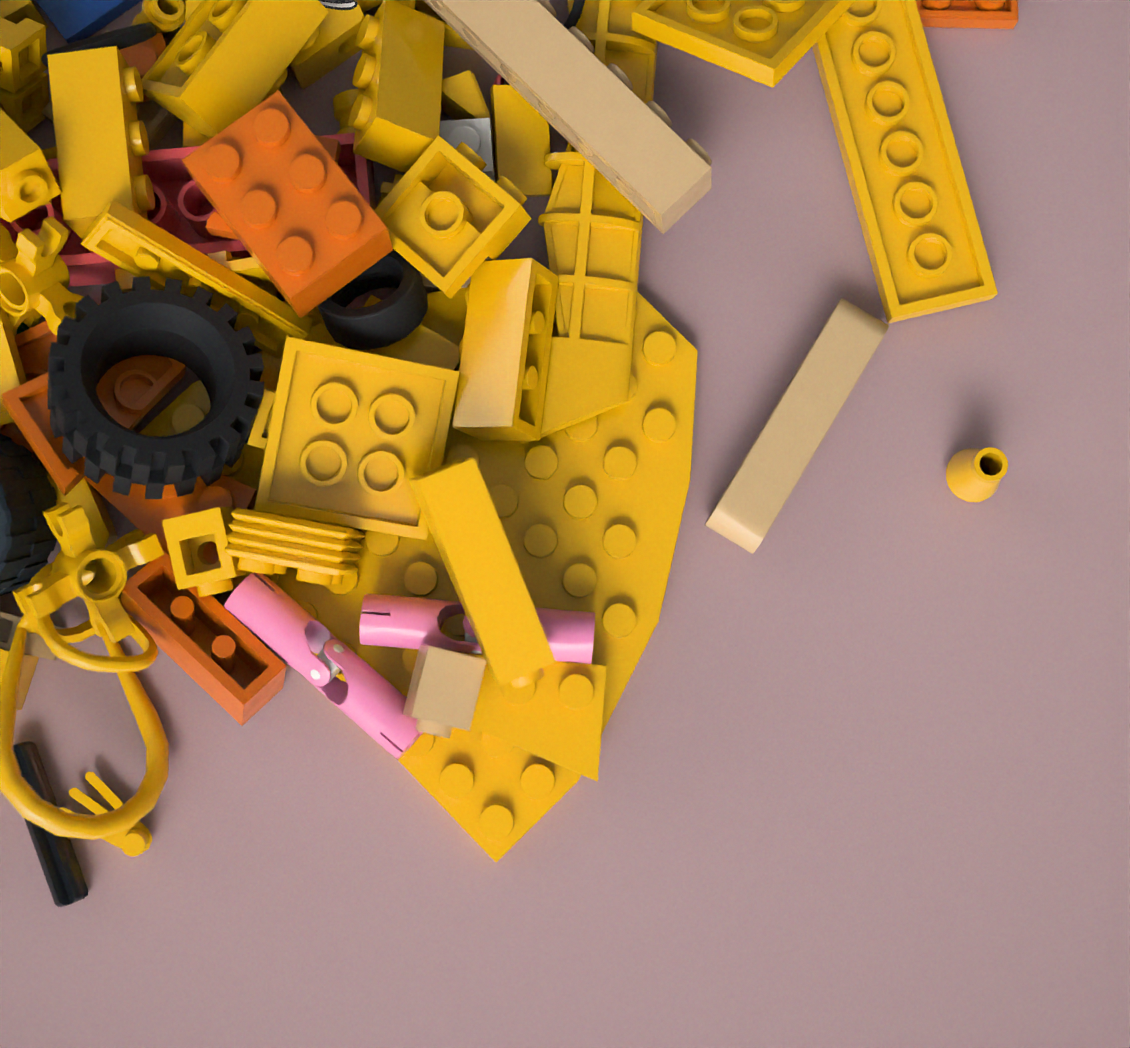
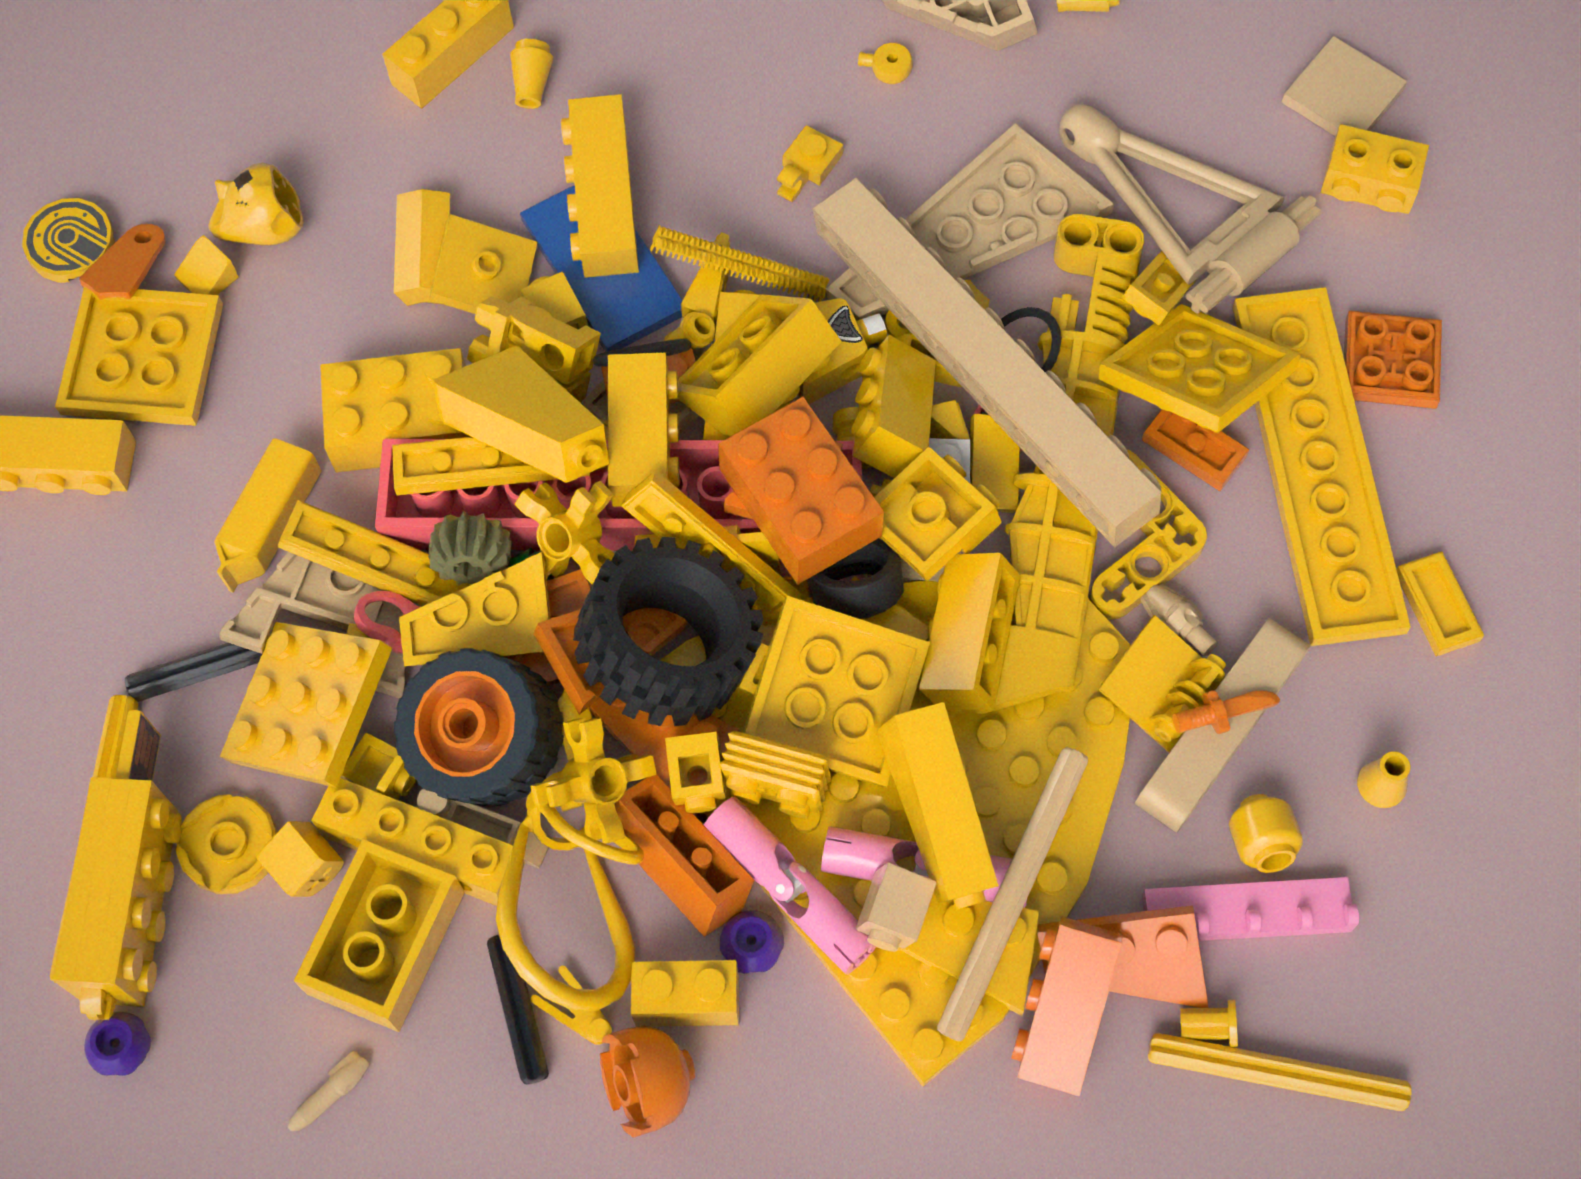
camera: 10 degrees right, 15 degrees down
none -> orange cylinder [600,1026,695,1138]
none -> yellow brick [631,960,739,1027]
none -> dark purple plate [720,910,784,974]
none -> tan axle [937,747,1088,1041]
none -> brick [1011,916,1122,1096]
none -> wing [1037,905,1209,1008]
none -> yellow beam [1089,449,1207,620]
none -> yellow hinge [1098,615,1226,753]
none -> tan piece [1140,583,1218,656]
none -> orange plate [1142,410,1250,491]
none -> bright pink hinge [1142,877,1359,941]
none -> yellow axle [1148,1033,1412,1111]
none -> orange piece [1172,690,1280,734]
none -> yellow piece [1180,999,1238,1047]
none -> yellow head [1228,794,1303,873]
none -> yellow tile [1396,551,1484,657]

